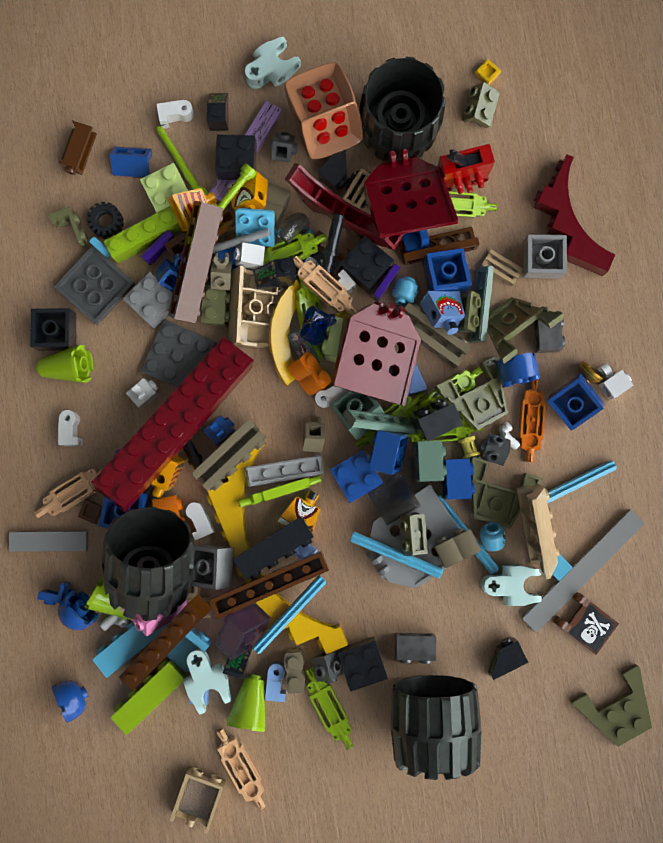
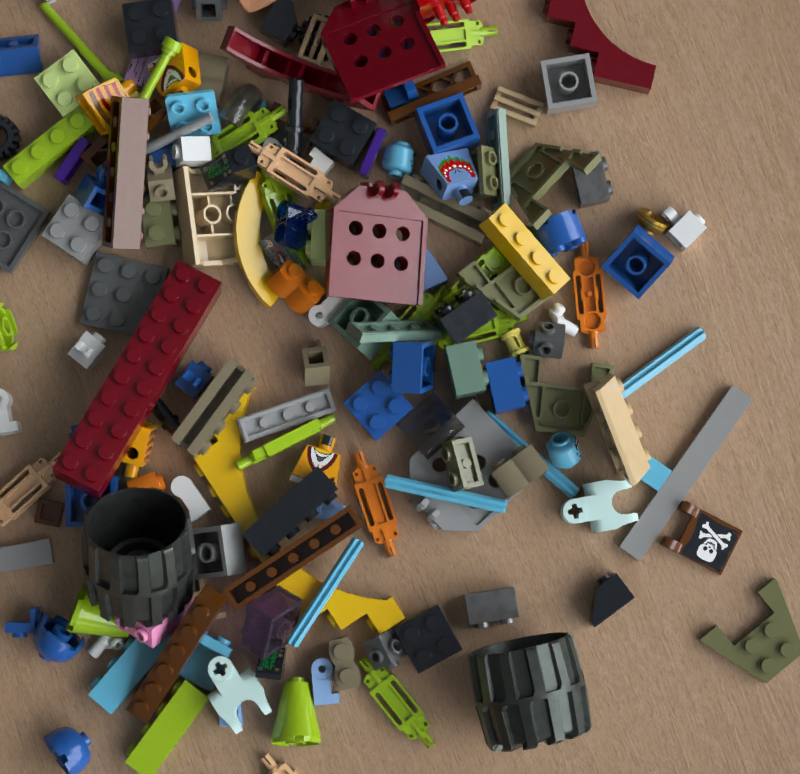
camera: 10 degrees left, 0 degrees up
none -> orange piece [351,451,399,558]
none -> yellow brick [478,203,570,300]

